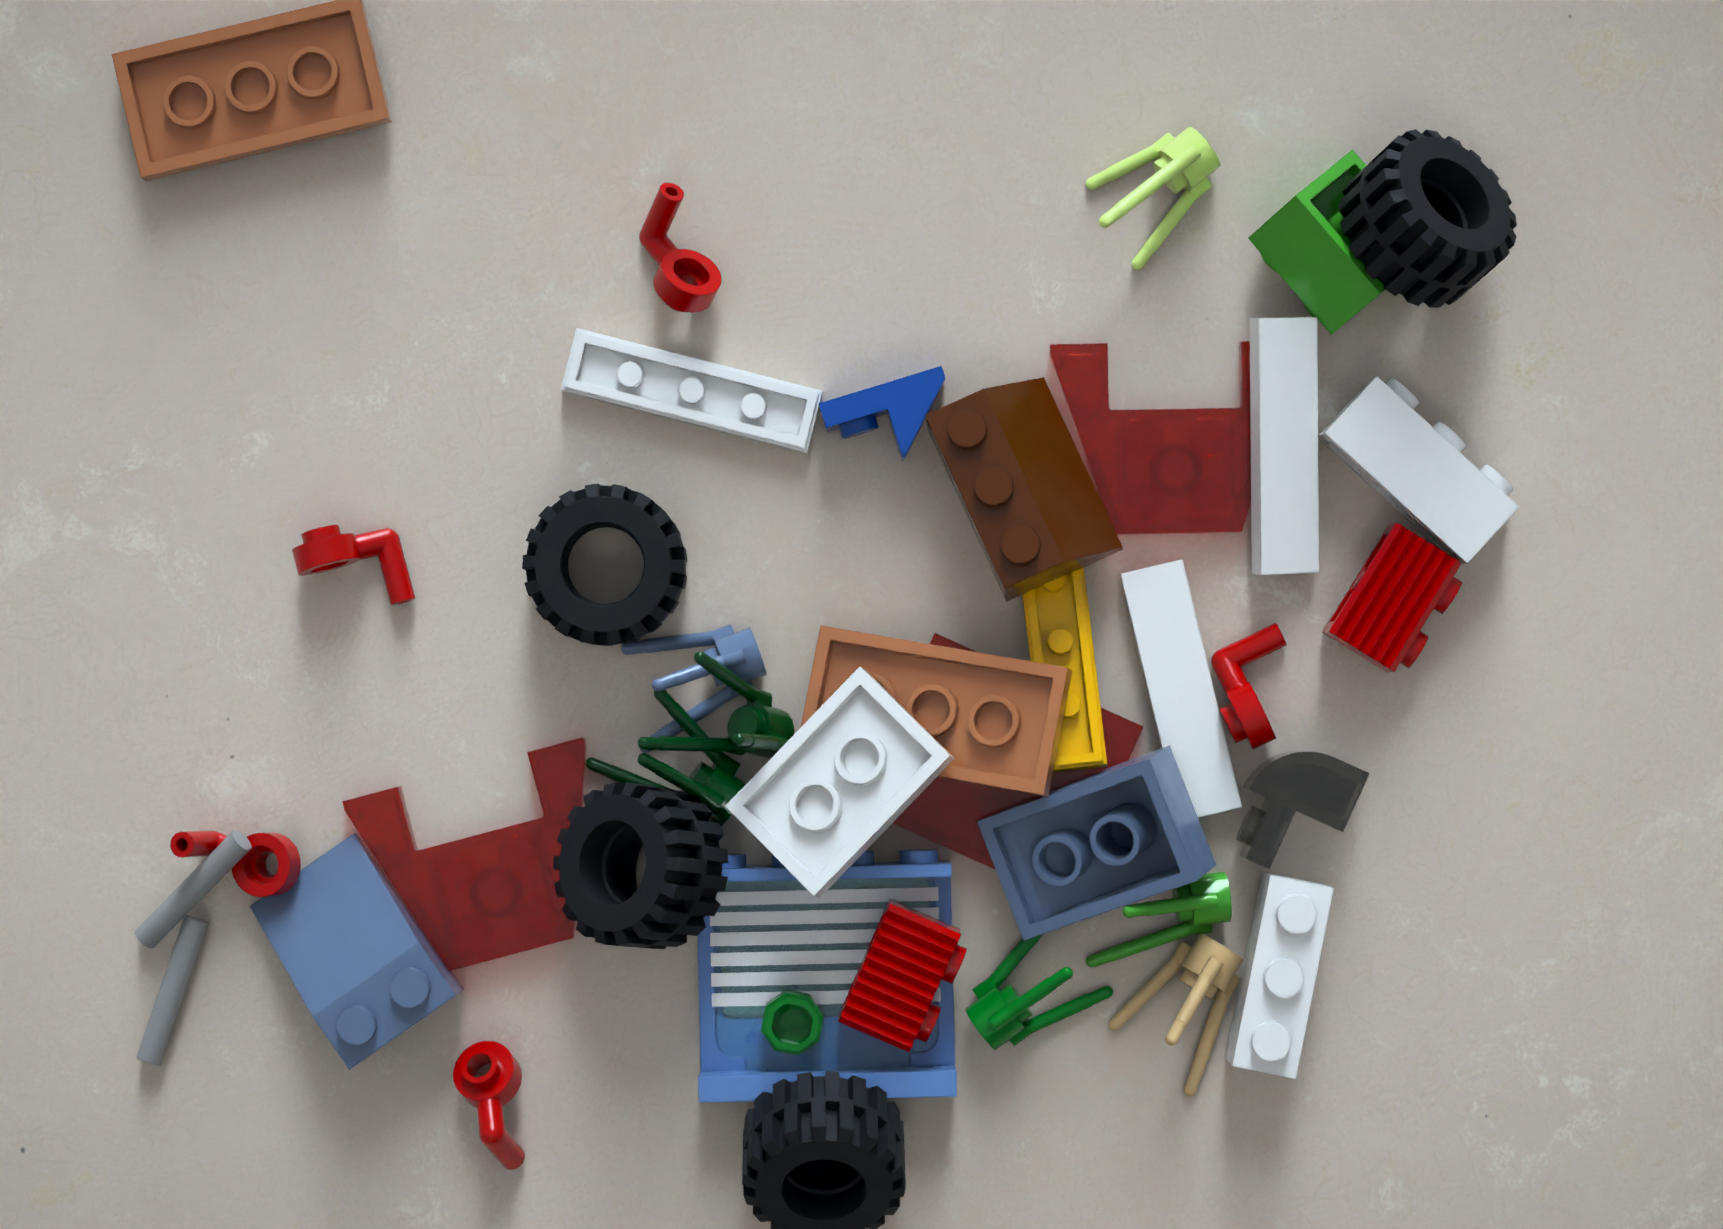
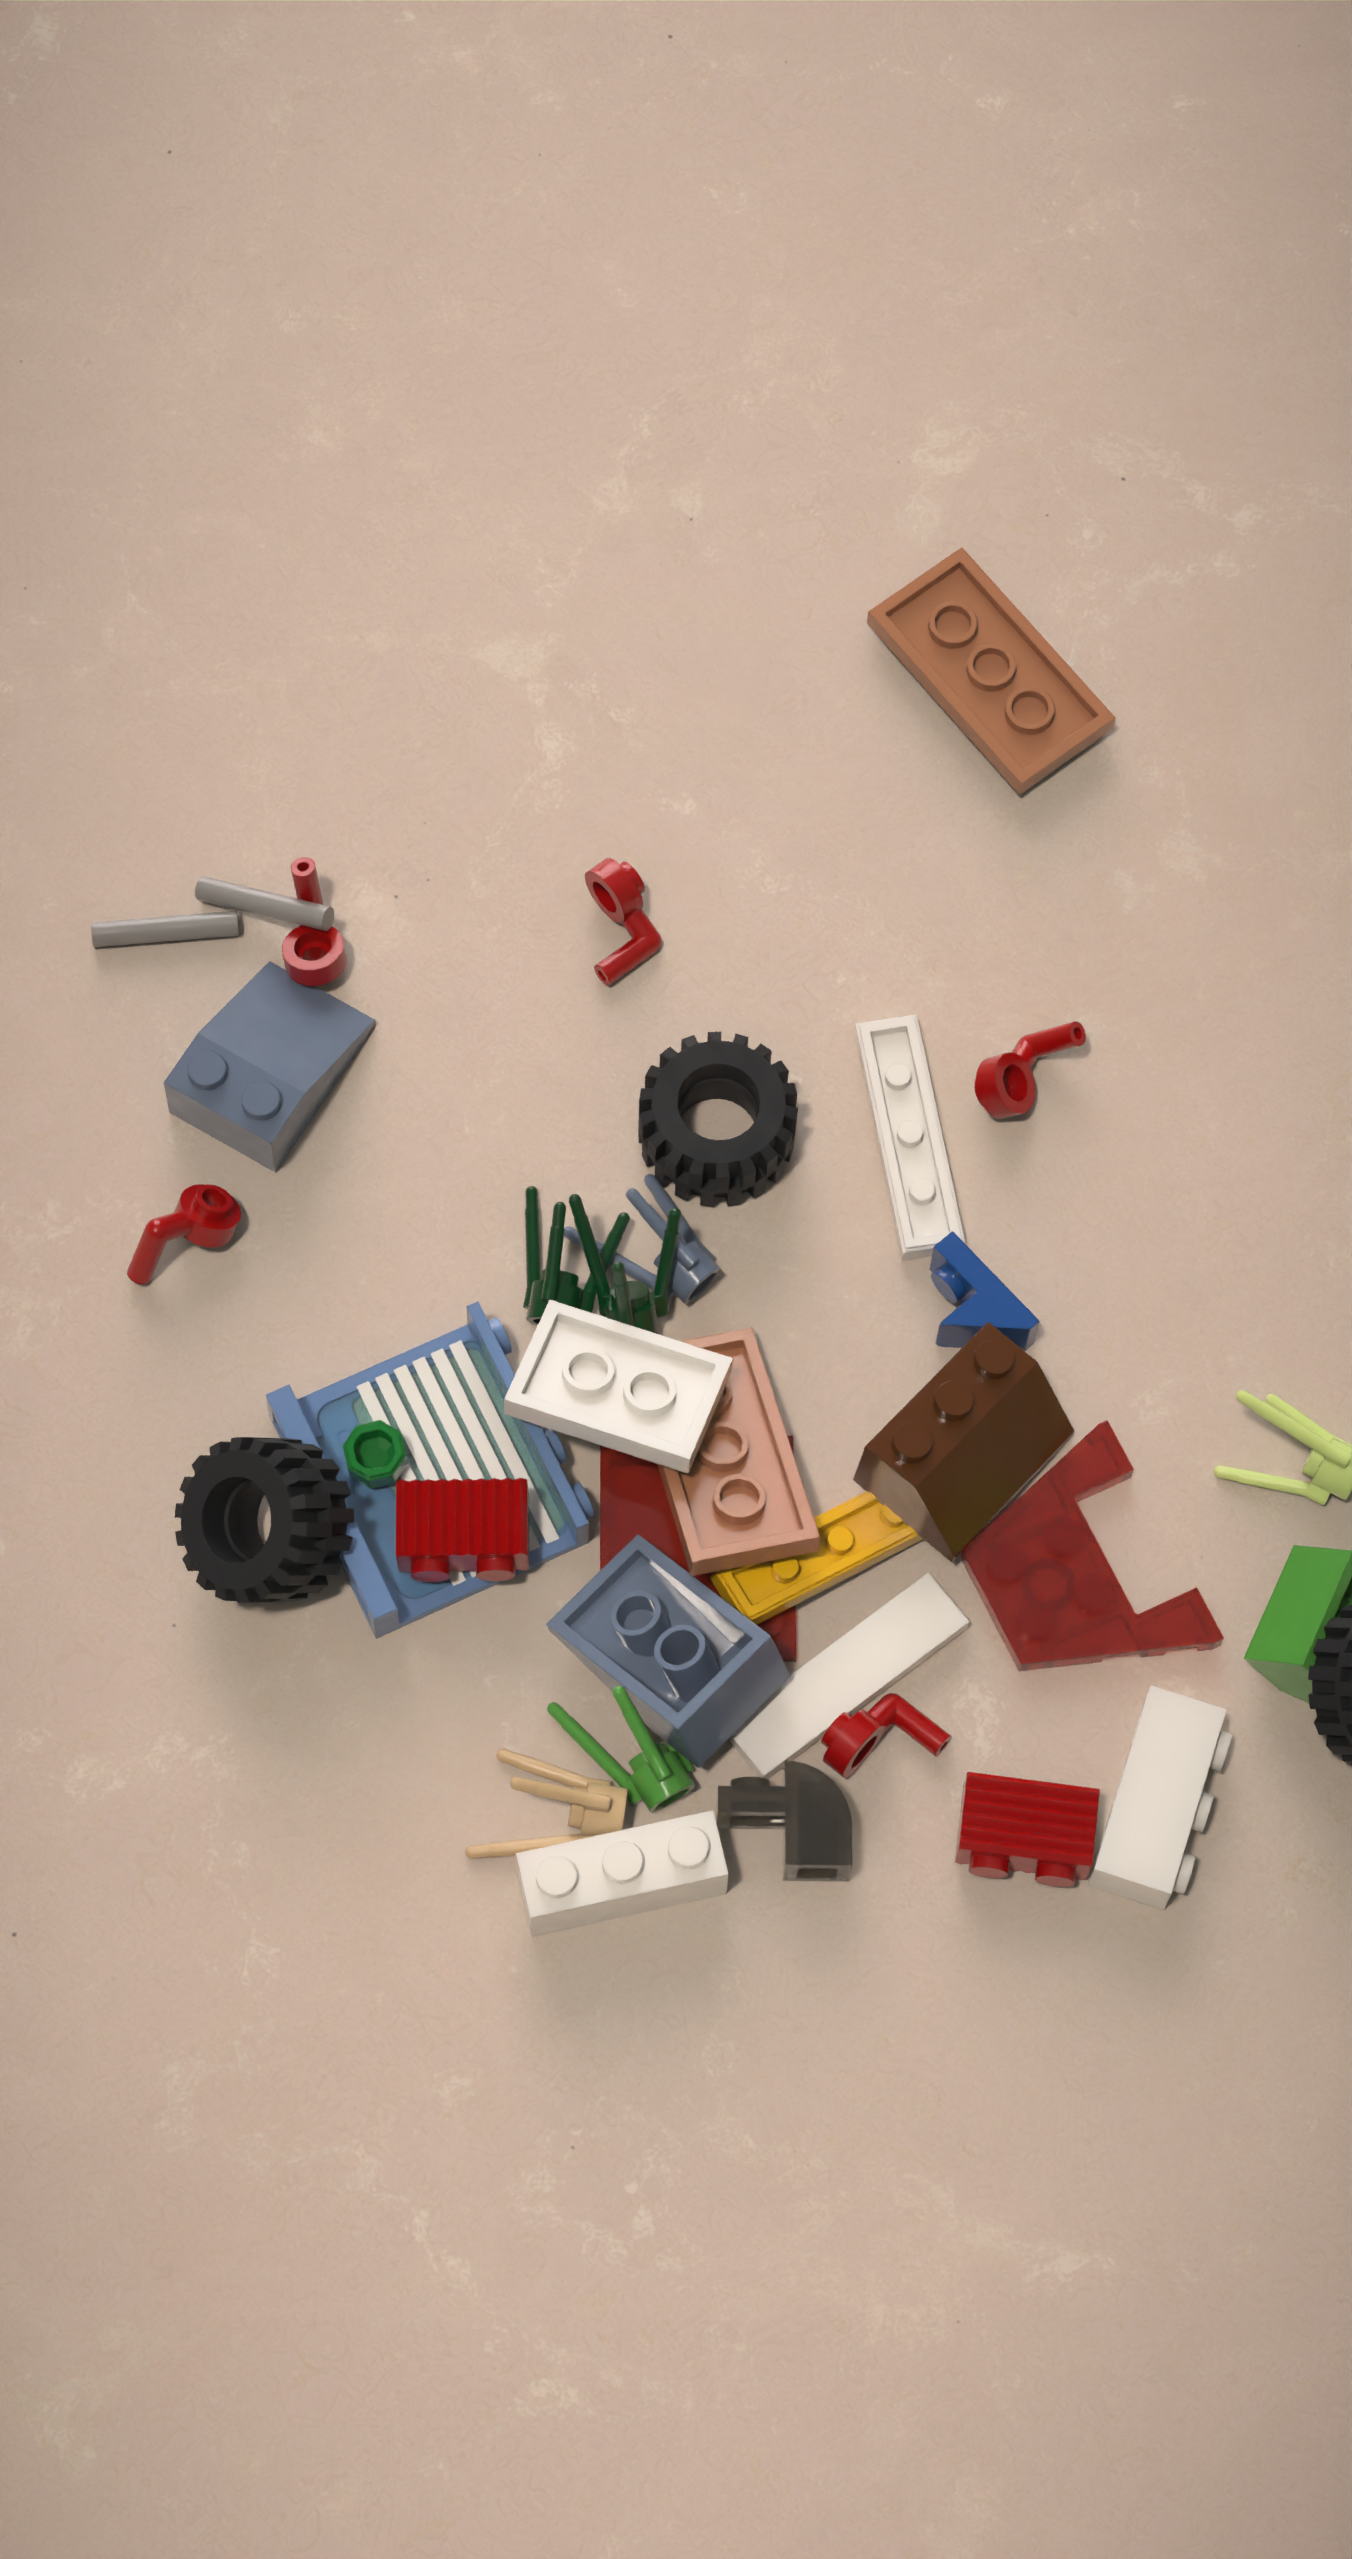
camera: 60 degrees right, 20 degrees down
clear red wing [342,737,587,971] -> none
black tyre [553,782,729,949] -> none
green plant [965,934,1113,1050] -> none
white tile [1249,317,1319,575] -> none

